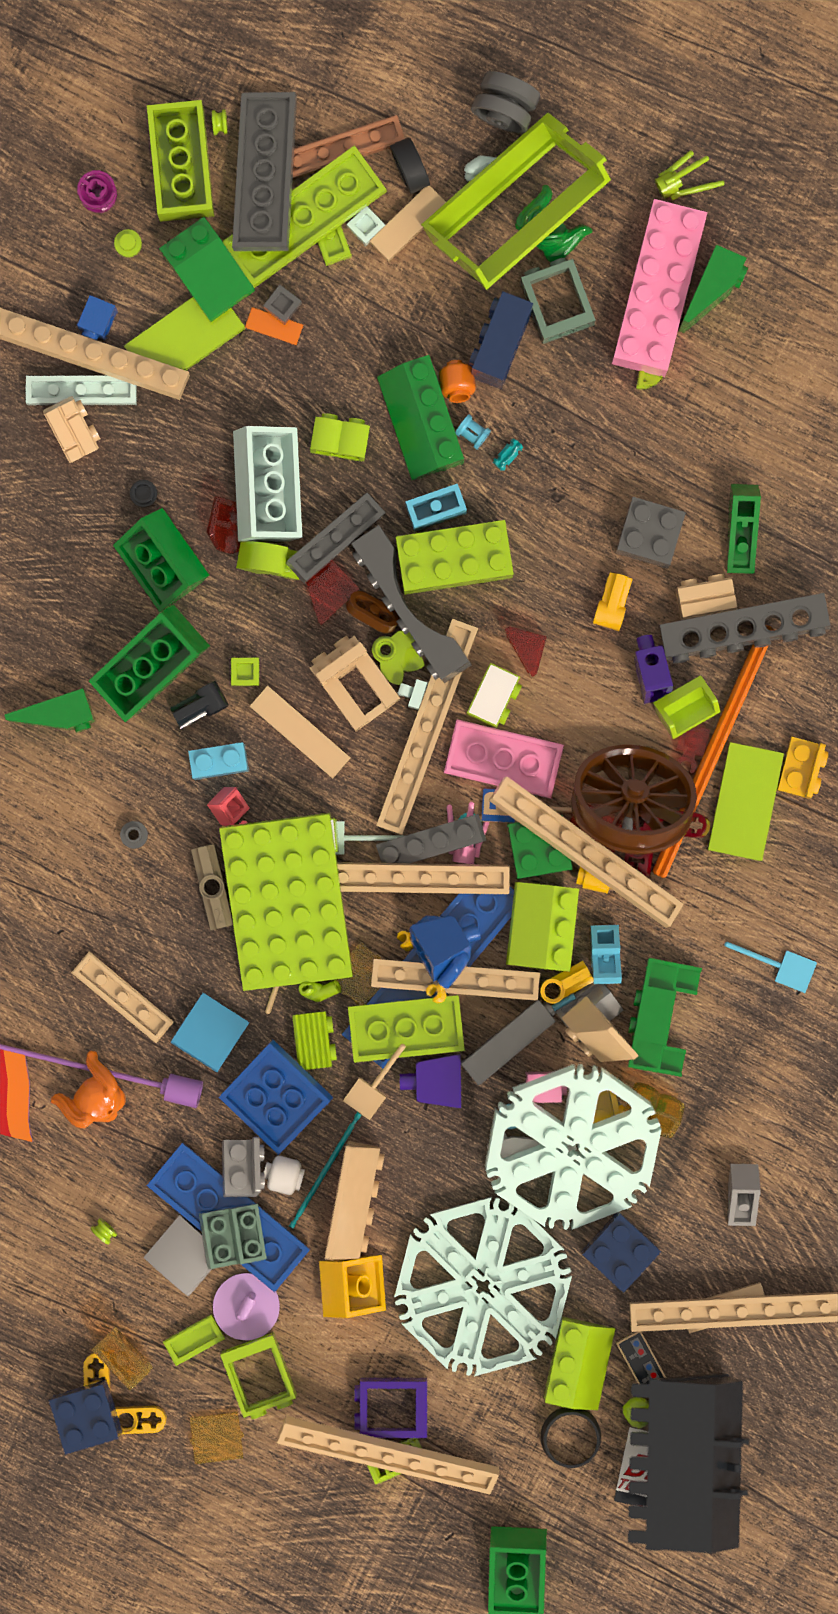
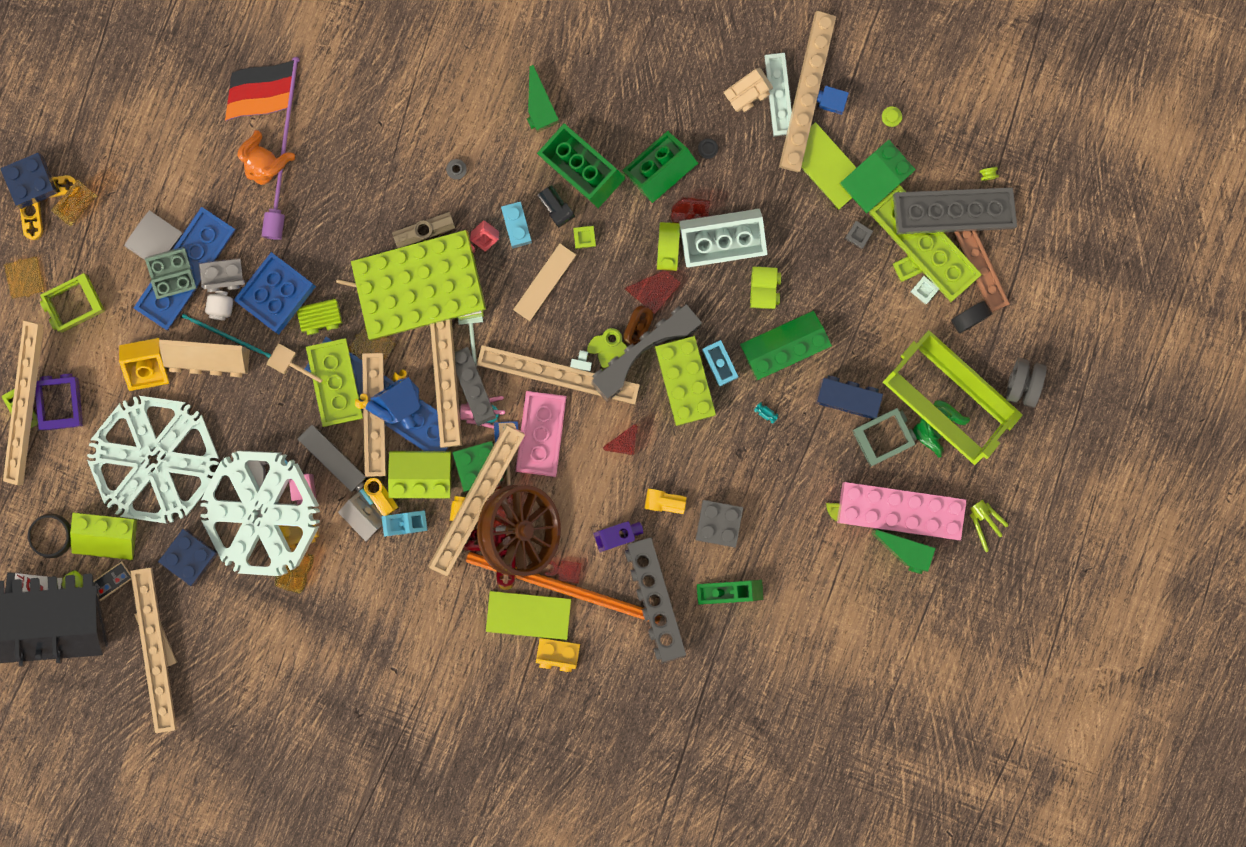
camera: 85 degrees right, 0 degrees up
tan tile [71,951,174,1043] -> none
magenta wheel [77,170,117,213] -> none
lime bush [90,1218,118,1245] -> none
lime brick [147,100,214,222] -> none
lime tile [163,1314,225,1366] -> none
dark azure slope [171,993,249,1072] -> none
lavender shield [213,1273,280,1340] -> none
orange sticker [245,307,303,345] -> none
dark grey plate [286,493,386,584] -> none
lime arm [298,980,341,1002] -> none
tan brick [310,636,400,732] -> none
tan tile [369,186,446,262] -> none
dark purple torso [400,1054,461,1108] -> none
orange head [438,360,476,403] -> none
medium azure bush [455,414,491,450] -> none
light aqua arm [464,155,497,182] -> none
white brick [466,663,522,728] -> none
tan slope [562,996,639,1062] -> none
green bracket [627,958,702,1077] -> none
lime panel [653,675,720,739] -> none
tan brick [675,574,737,620] -> none
medium azure piece [724,942,817,993] -> none
light grey slope [728,1164,761,1226] -> none

